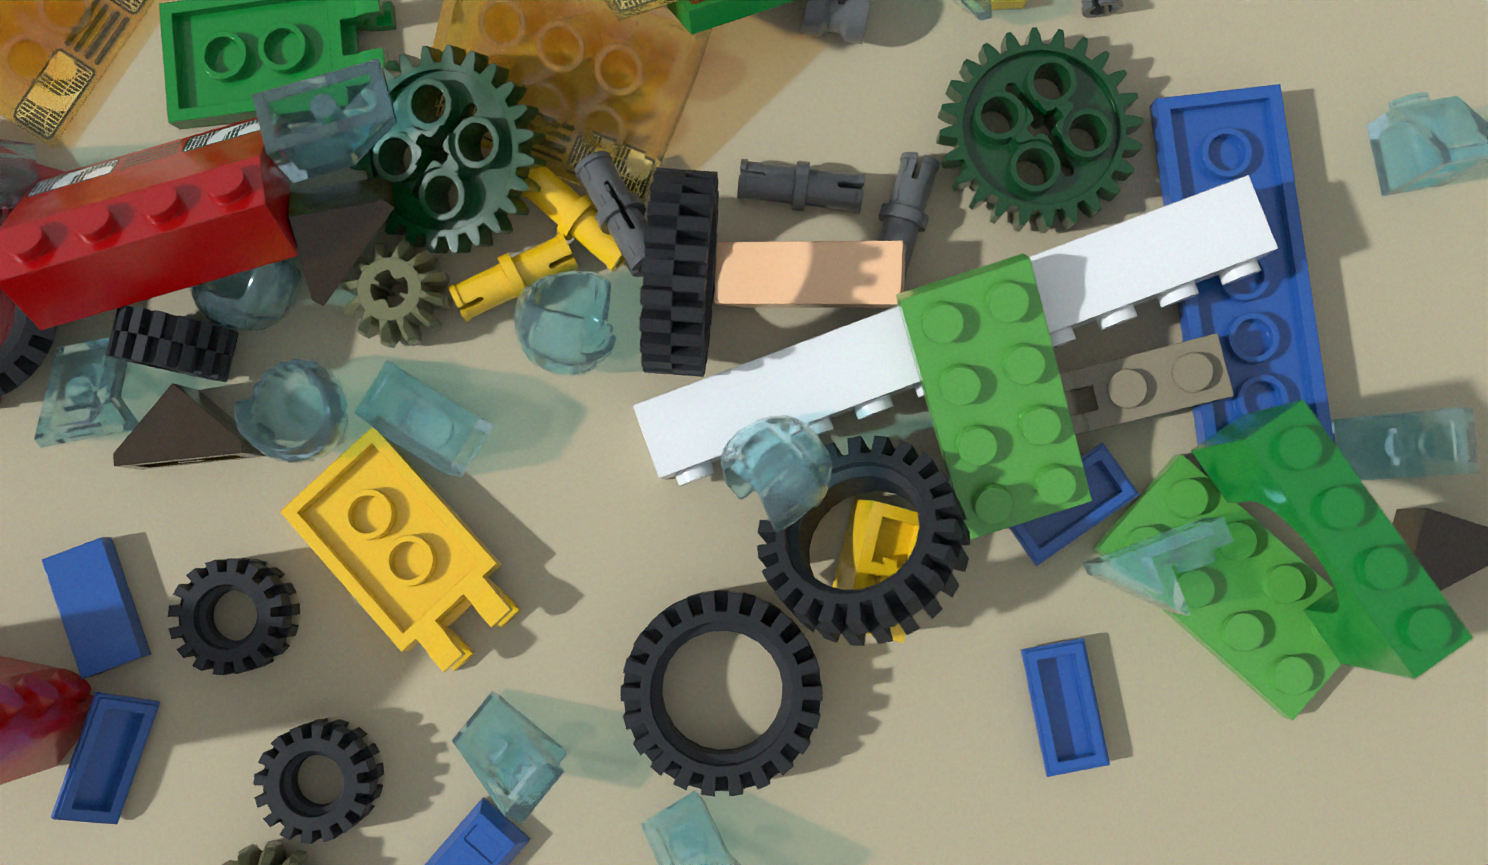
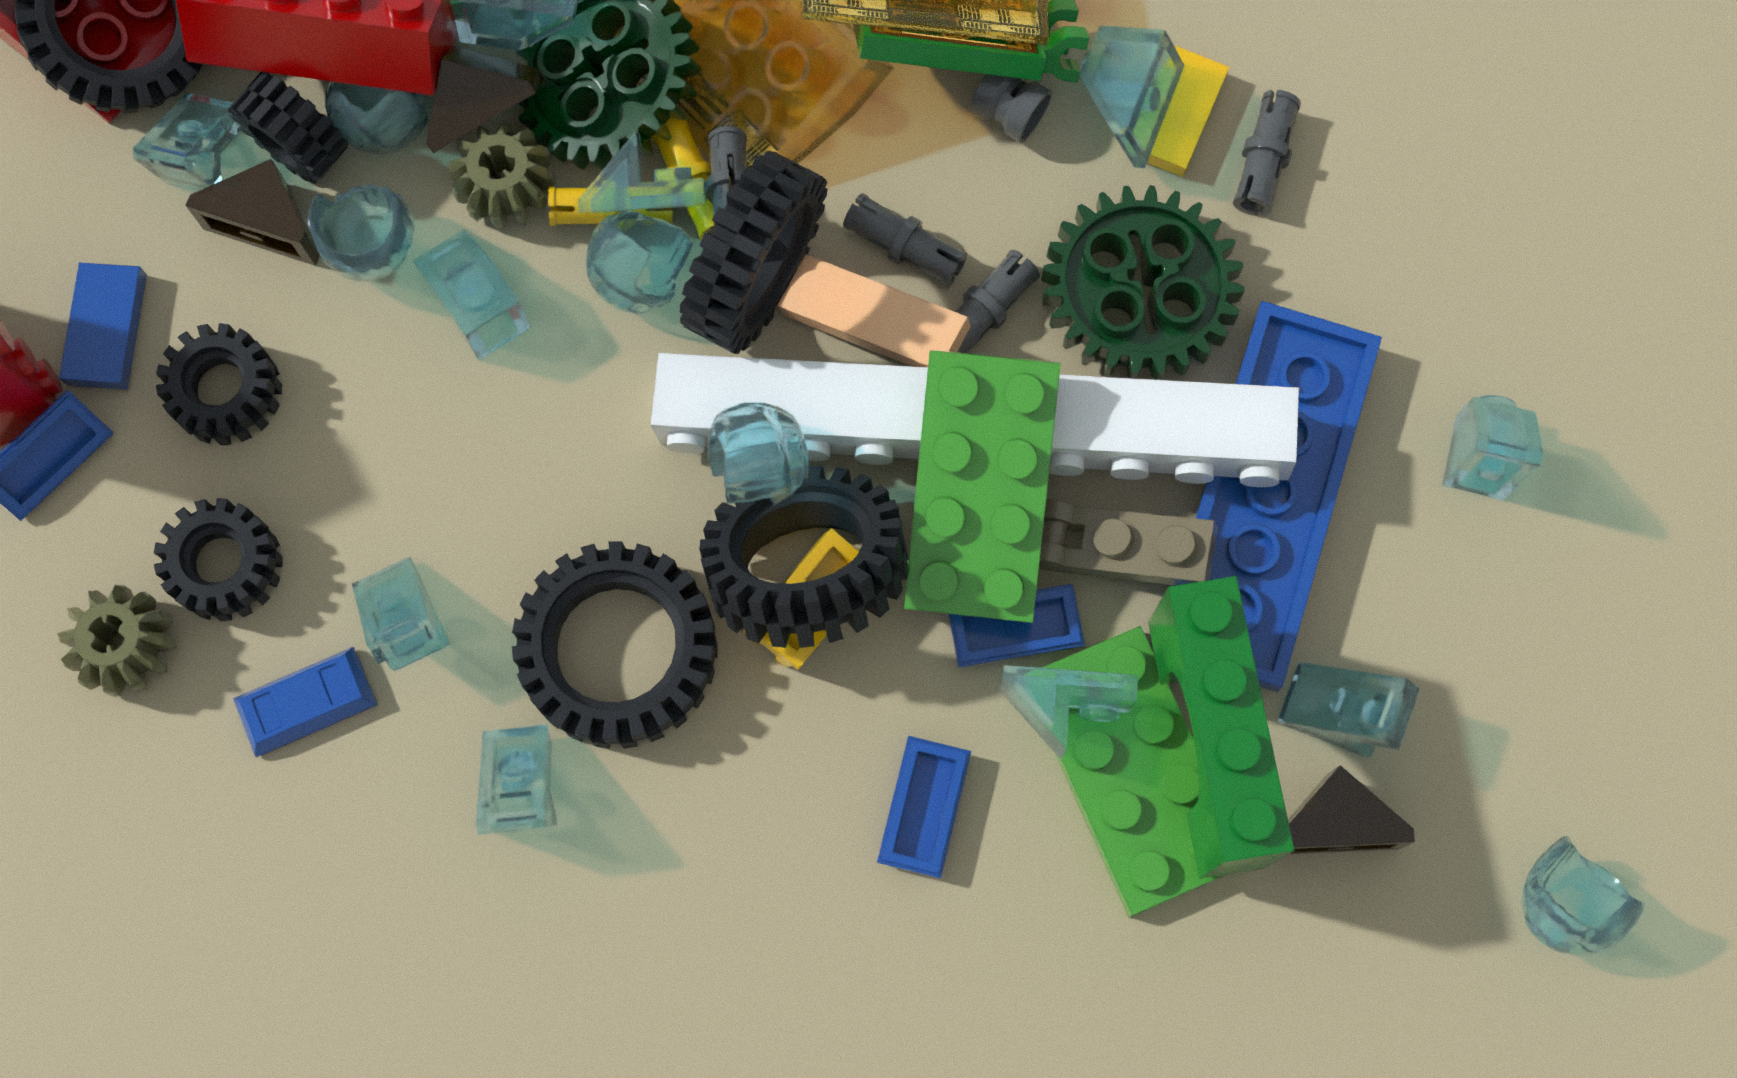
camera: 20 degrees right, 10 degrees down
yellow tile [280,426,521,672] -> none
none -> clear light blue slope [578,132,708,214]

